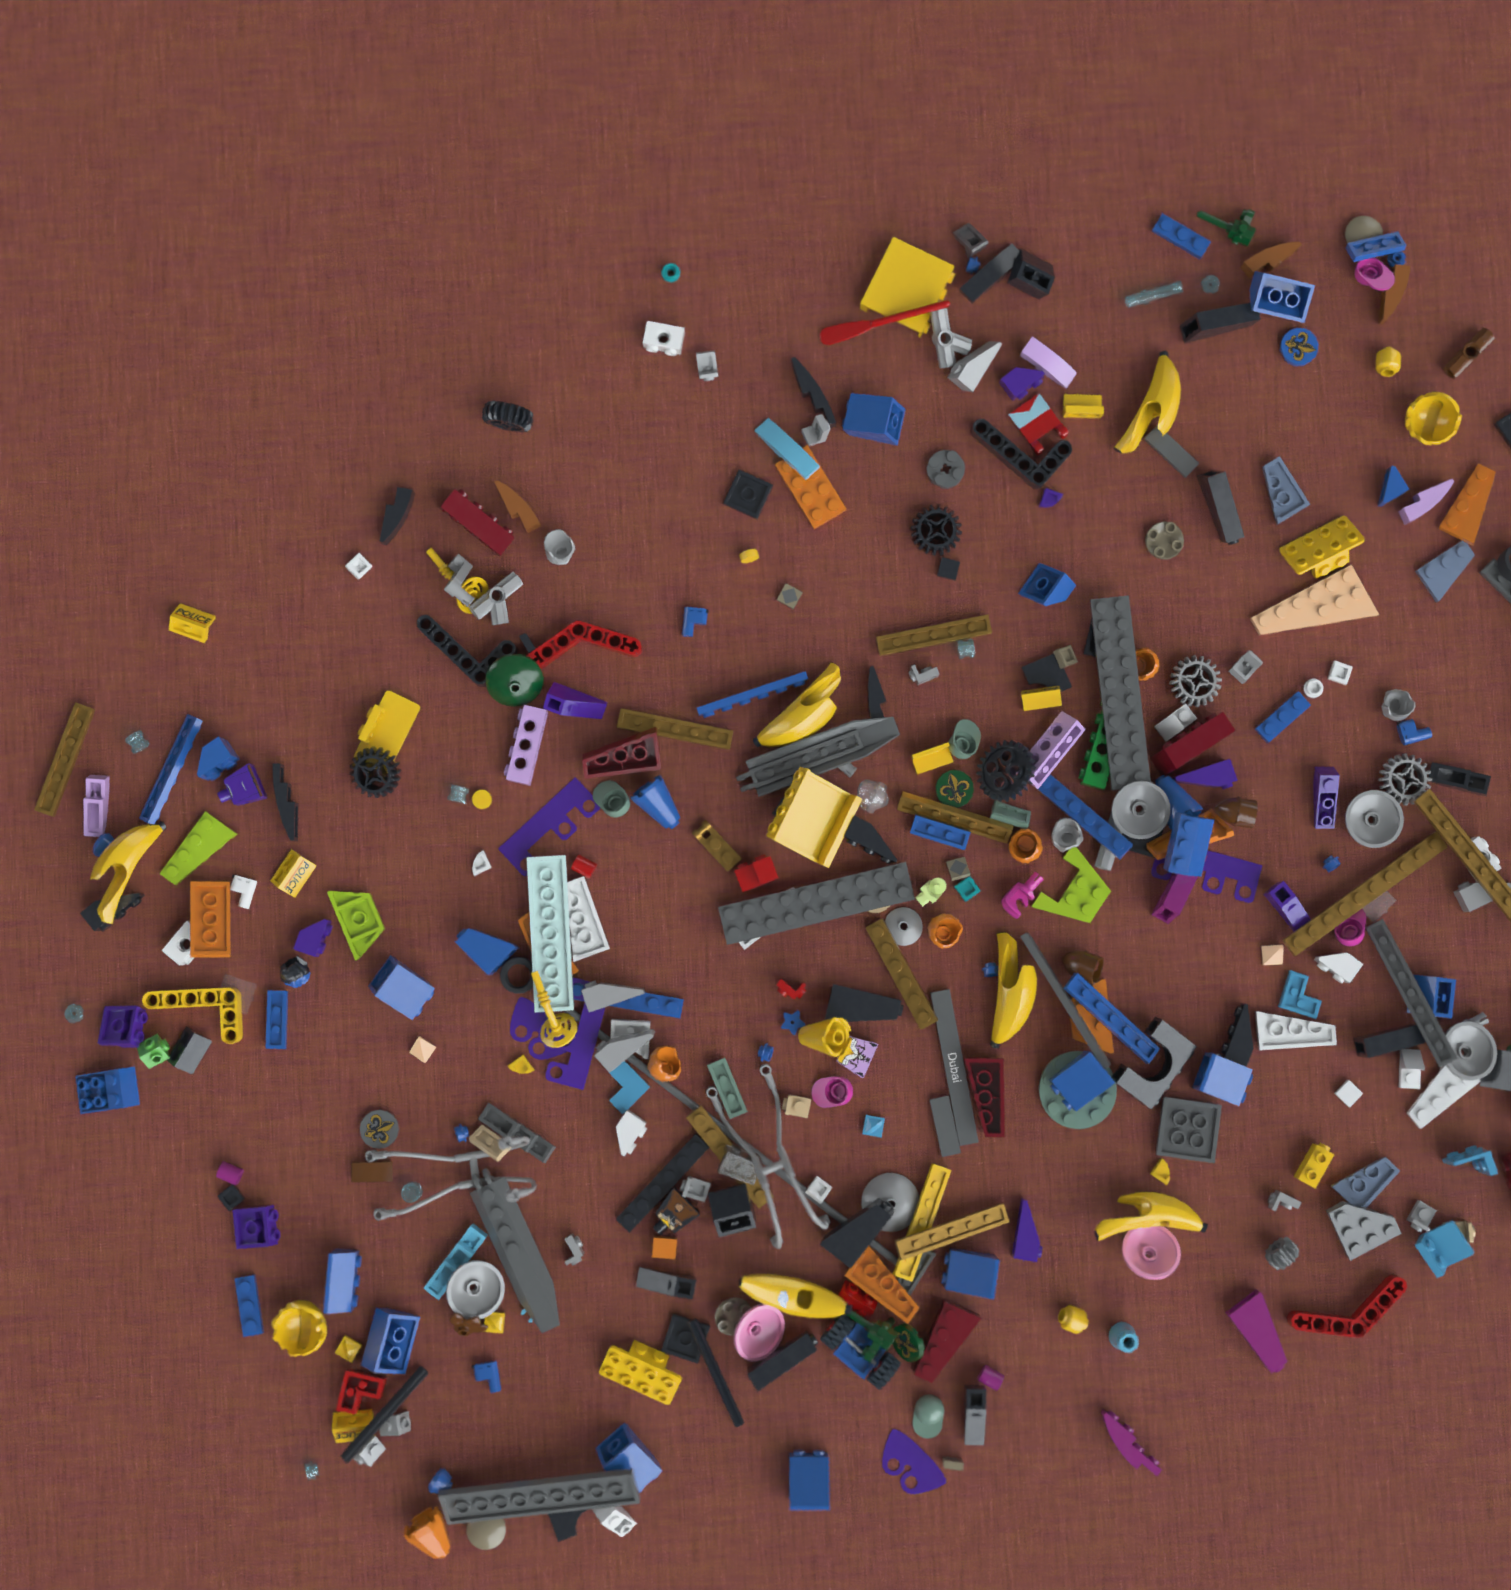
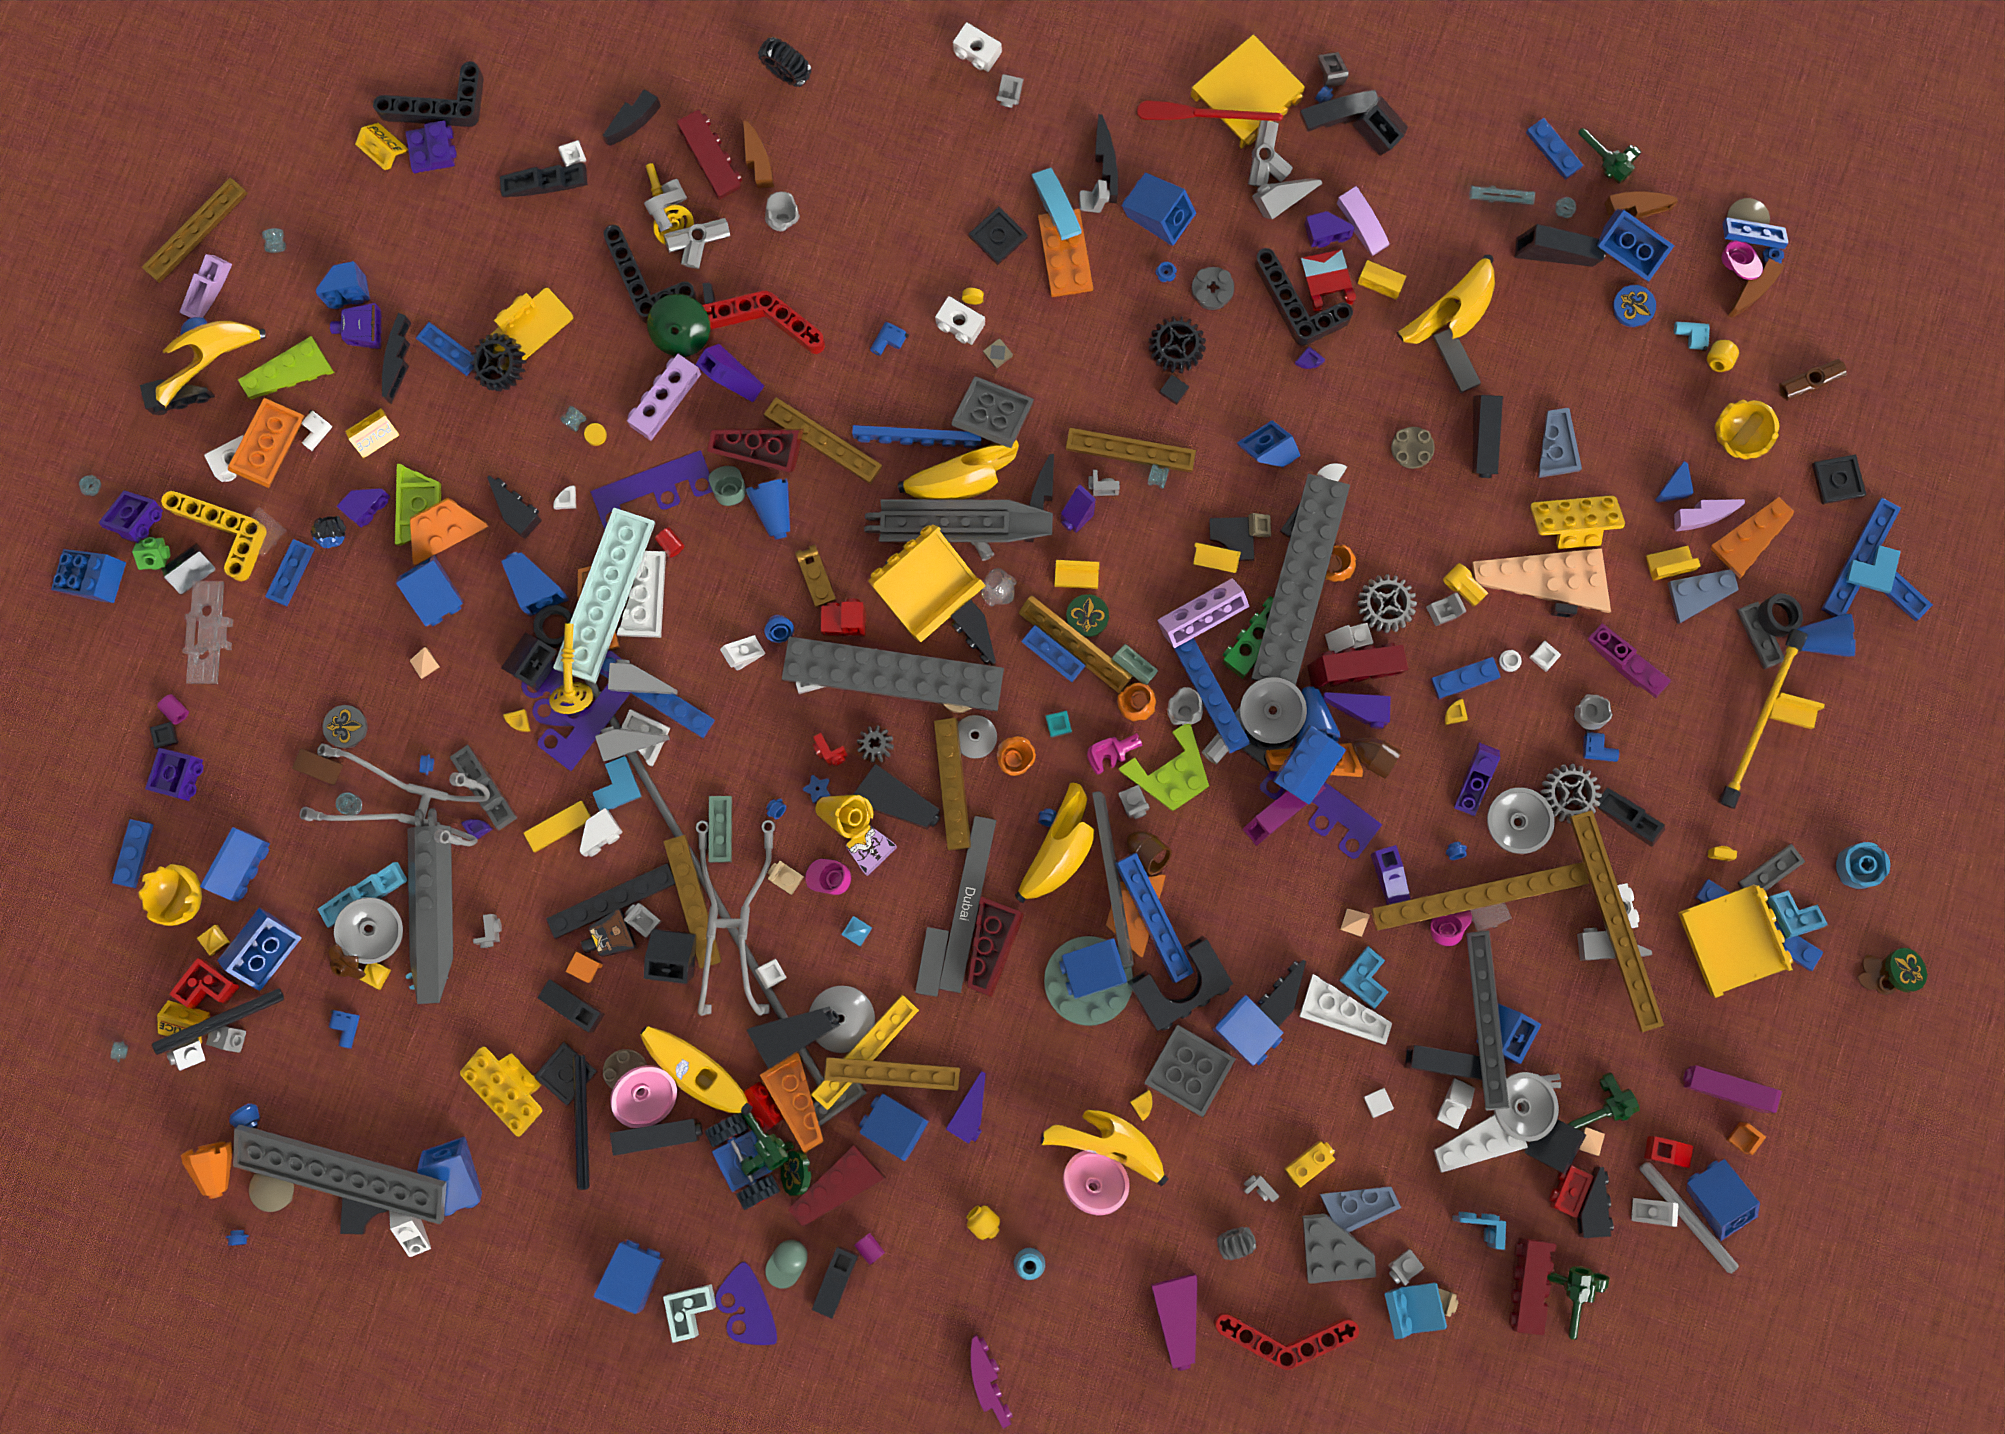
camera: 25 degrees right, 5 degrees down
blue plate [139,714,202,825] -> none
tan plate [469,1125,511,1162] -> none
orange hair [647,1046,681,1082] -> none
clear smoke bracket [717,1145,763,1185] -> none
yellowish green hips [915,877,947,906] -> none
dark tan tile [942,1456,964,1471] -> none
dark tan tile [946,857,970,881] -> none
sand green cap [948,719,981,759] -> none
black gear [976,740,1036,802] -> none
white slope [1314,953,1363,984] -> none
none -> clear piece [182,581,234,684]
none -> blue plate [226,1230,249,1246]
none -> black beam [373,61,484,127]
none -> dark purple plate [406,120,457,173]
none -> orange wing [410,497,488,566]
none -> blue tile [416,322,474,376]
none -> dark purple tile [462,819,492,840]
none -> black slope [487,475,542,539]
none -> black slope [500,163,588,197]
none -> black slope [501,632,559,692]
none -> yellow tile [524,800,591,852]
none -> light aqua brick [663,1284,716,1343]
none -> white slope [720,636,765,670]
none -> blue cone [764,615,794,643]
none -> dark grey gear [857,726,894,763]
none -> white brick [935,296,985,345]
none -> dark grey plate [952,376,1034,448]
none -> dark purple slope [1061,485,1096,533]
none -> light grey bracket [1118,785,1150,819]
none -> blue plate [1156,262,1177,282]
none -> white tile [1317,463,1347,481]
none -> yellow piece [1443,563,1488,607]
none -> yellow tile [1445,699,1468,725]
none -> black tile [1551,603,1578,618]
none -> magenta slope [1588,623,1671,698]
none -> yellow panel [1646,546,1700,581]
none -> medium azure piece [1674,321,1709,352]

